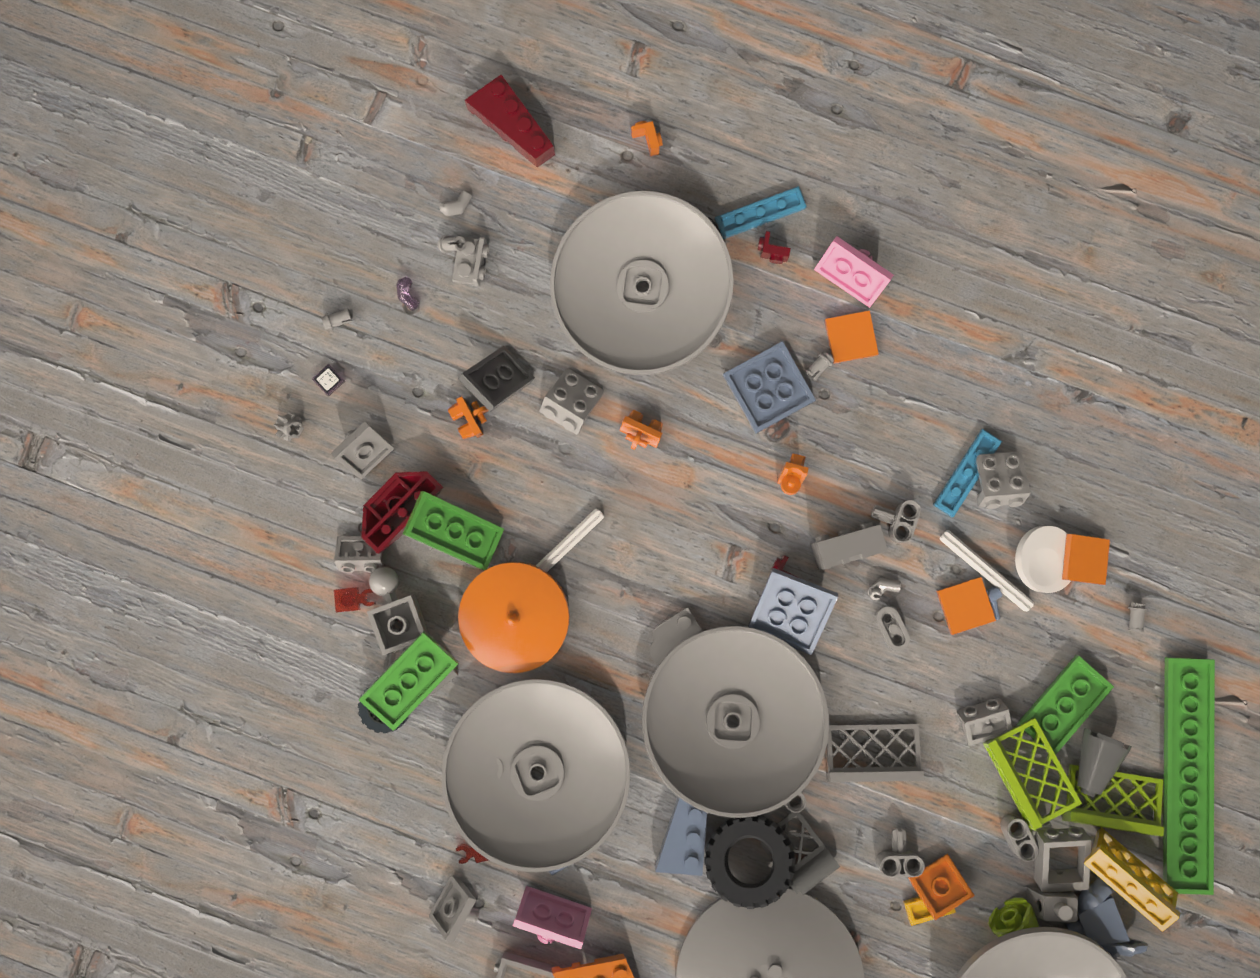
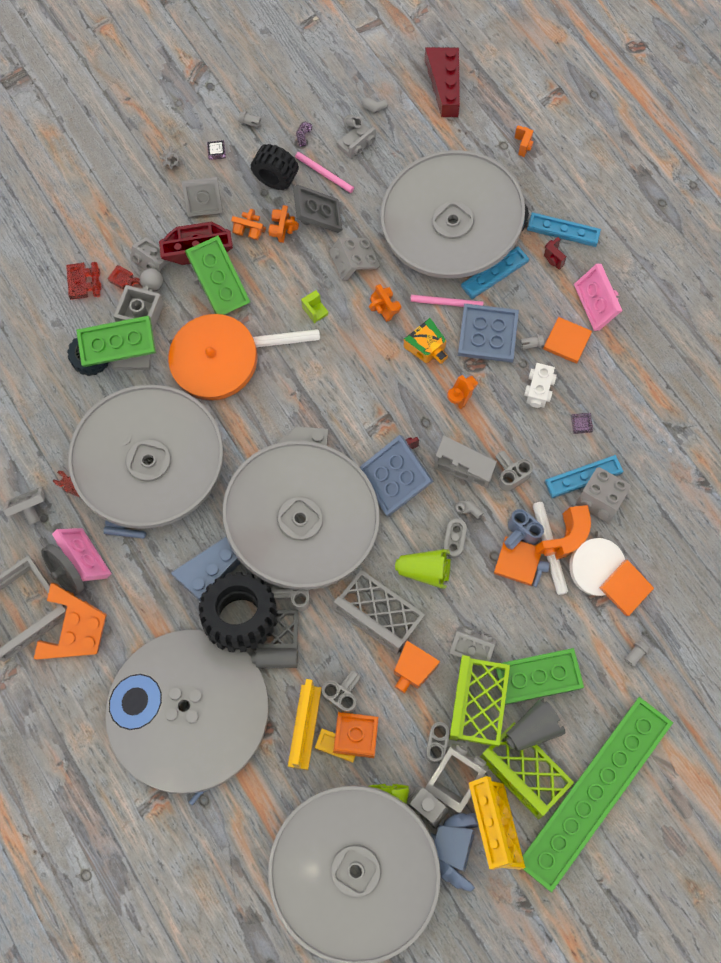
camera: 40 degrees right, 15 degrees down
none -> dark grey piece [41,544,84,596]
none -> clear red plate [66,262,102,300]
none -> orange hips [231,209,266,240]
none -> black tyre [250,144,299,190]
none -> yellow fence [288,679,322,770]
none -> bright pink bar [295,152,354,193]
none -> lime panel [301,290,328,323]
none -> orange torso [394,641,440,694]
none -> lime cone [395,549,451,589]
none -> torso [404,318,448,364]
none -> bright pink bar [411,295,483,307]
none -> dark azure tile [461,246,529,299]
none -> sand blue beam [504,509,544,550]
none -> white brick [524,363,557,408]
none -> orange arch [535,505,591,560]
none -> clear purple tile [571,413,593,434]

